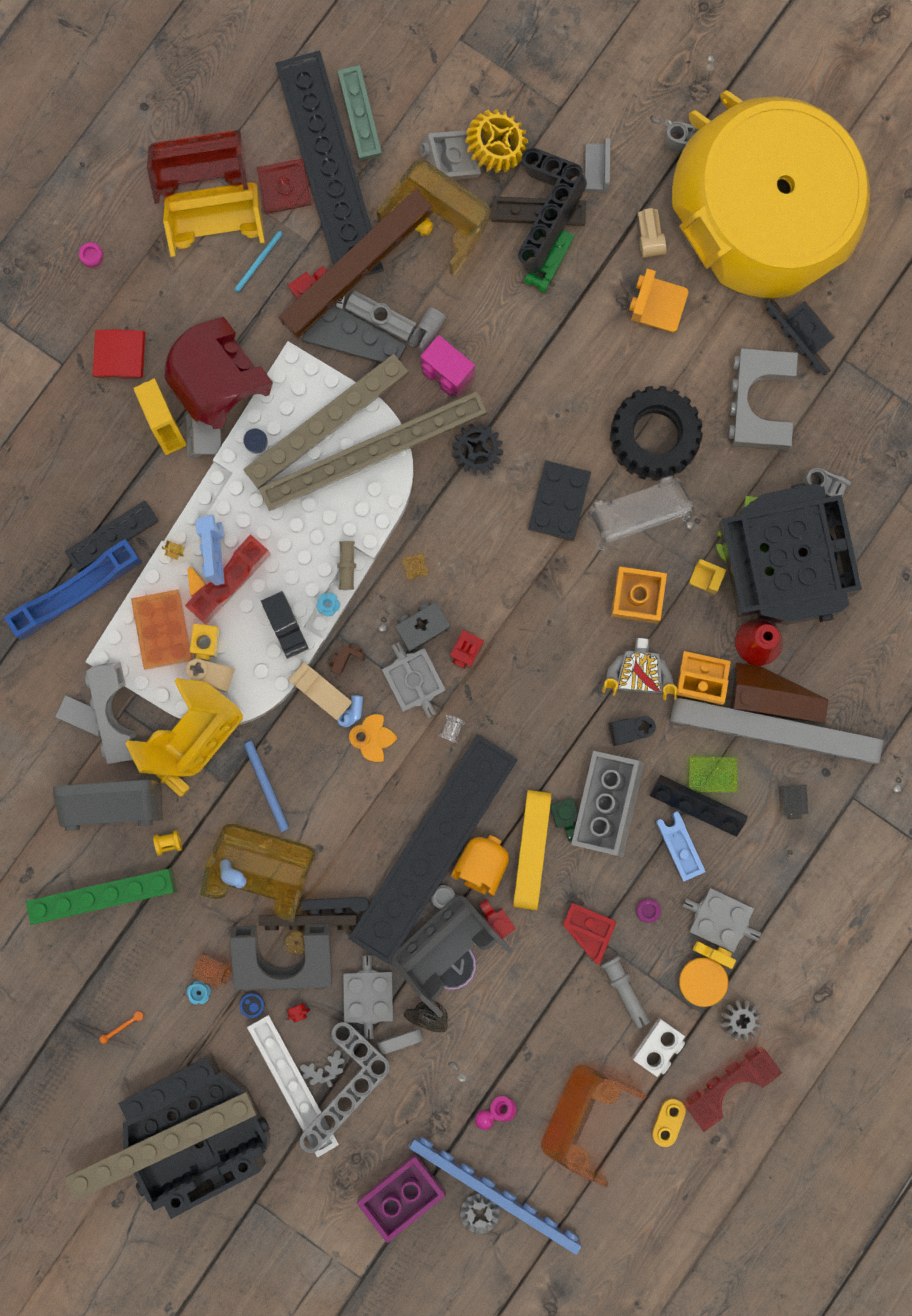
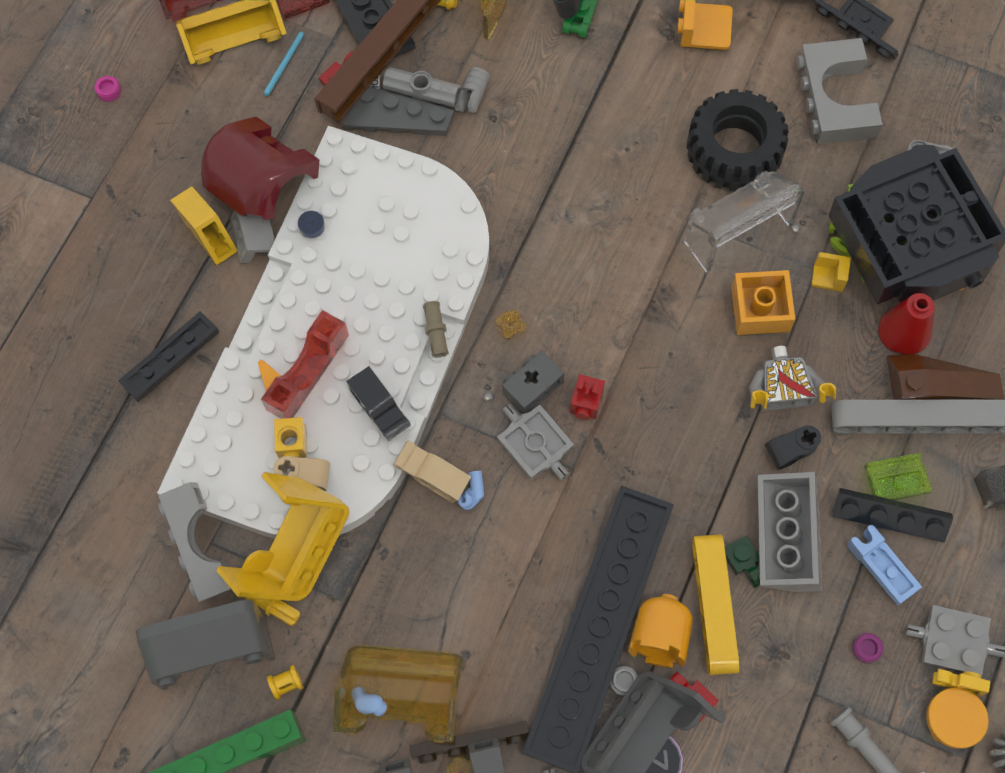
camera: 10 degrees left, 15 degrees down
blue arch [4,539,143,640] -> none
light grey tile [55,695,101,737] -> none
red slope [92,329,146,379] -> none
clear orange plate [131,589,192,670] -> none
clear yellow plate [162,540,185,560] -> none
light blue plate [196,515,225,586] -> none
dark tan plate [243,354,409,490] -> none
medium blue bar [243,741,290,832] -> none
dark tan plate [259,391,487,511] -> none
black hinge [301,897,370,915] -> none
medium azure plate [316,593,340,616] -> none
reddish brown bracket [329,644,365,677] -> none
light orange plate [349,714,397,762] -> none
dark pink brick [420,335,475,397] -> none
clear bush [438,714,466,744] -> none
black gear [452,423,503,475] -> none
black plate [528,460,591,541] -> none
red wing [563,903,617,965] -> none
light orange brick [676,651,731,705] -> none

